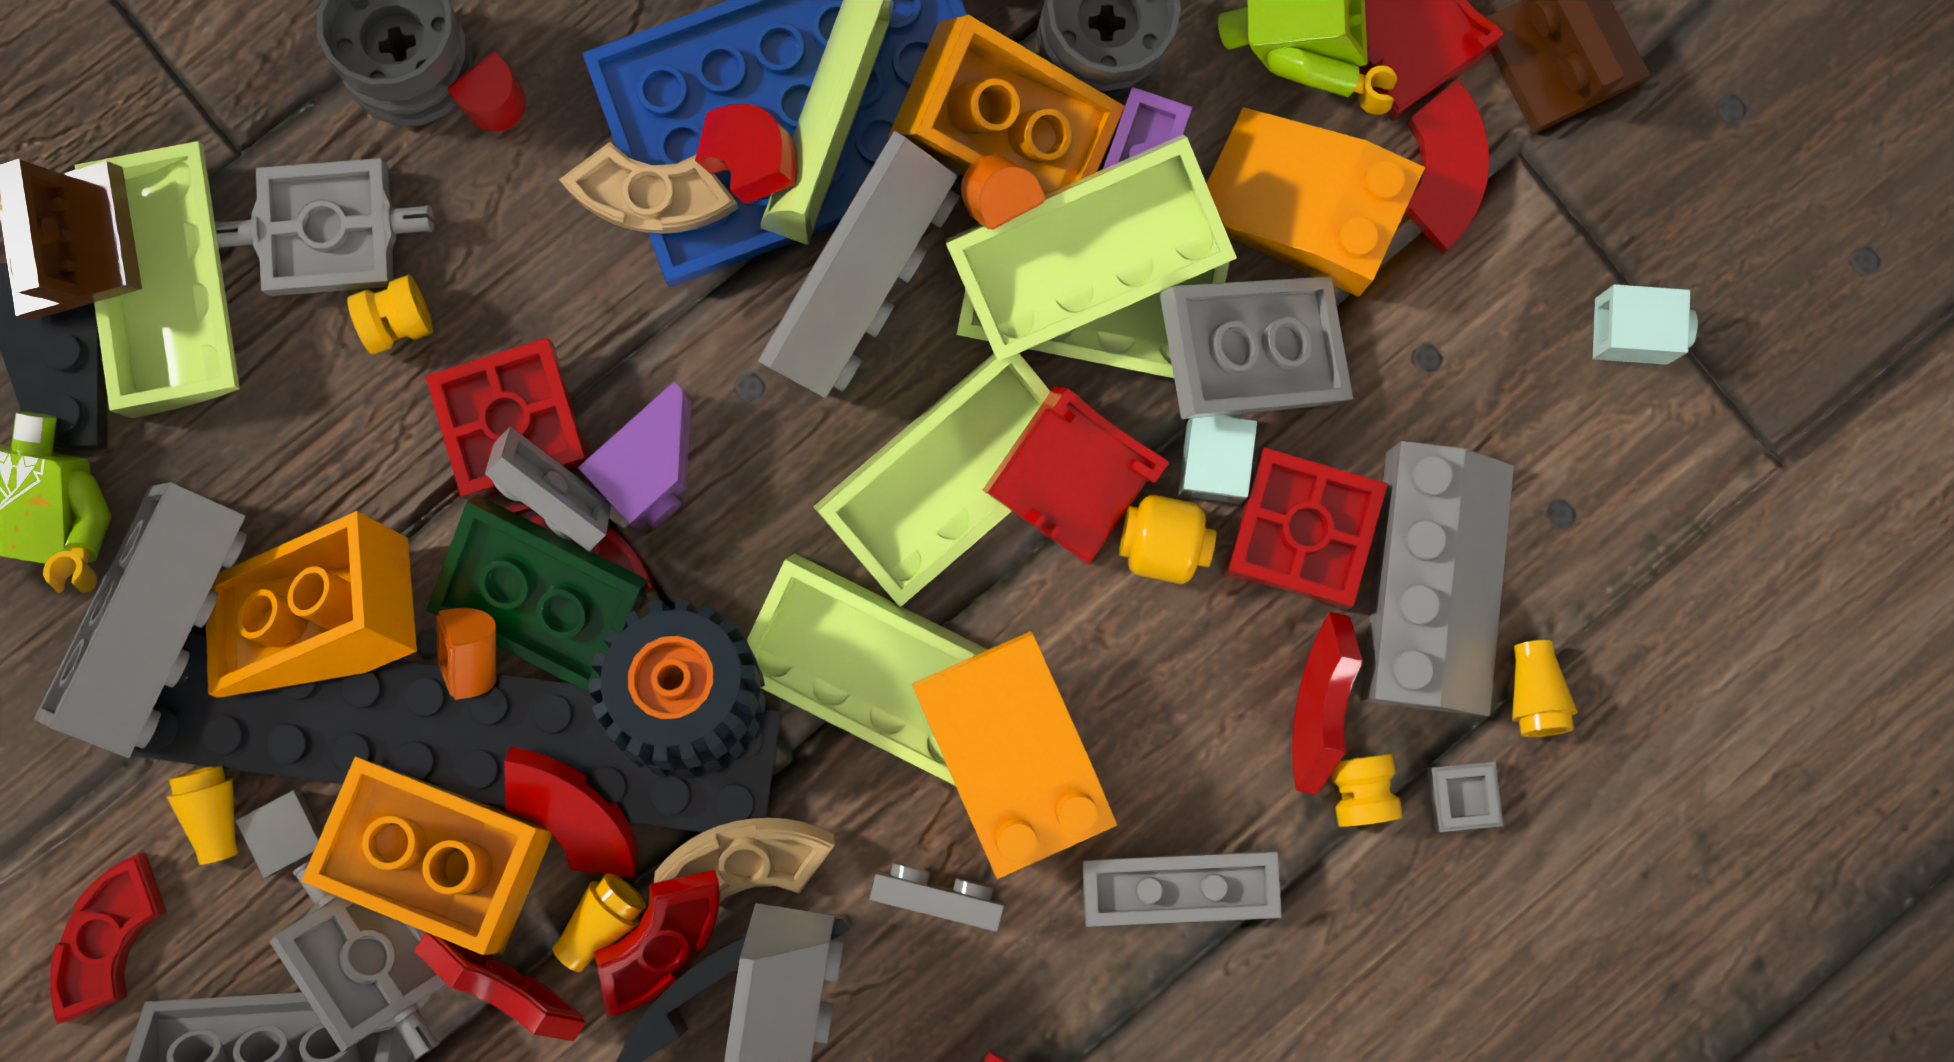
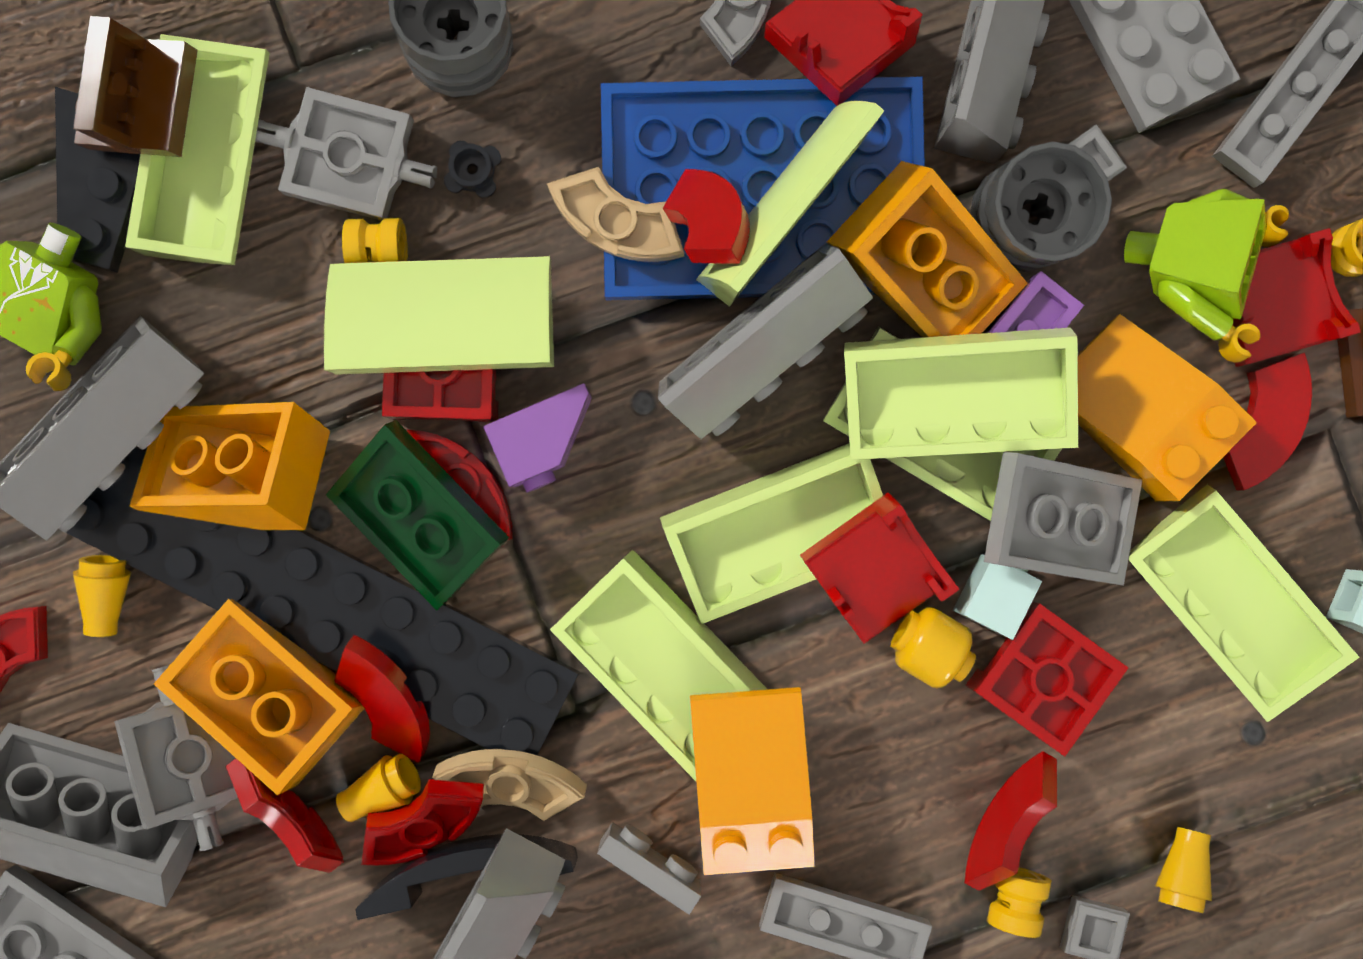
camera: 25 degrees right, 5 degrees up
light grey tile [236,790,322,878] -> none
orange brick [436,608,497,700] -> none
red brick [446,52,526,132] -> none
light grey plate [485,426,612,551] -> none
black wheel [589,599,766,779] -> none
orange brick [961,155,1046,230] -> none
light grey slope [1361,441,1514,717] -> none
none -> yellowish green slope [324,256,554,374]
none -> black plate [444,141,502,199]
none -> yellowish green slope [1128,484,1360,722]

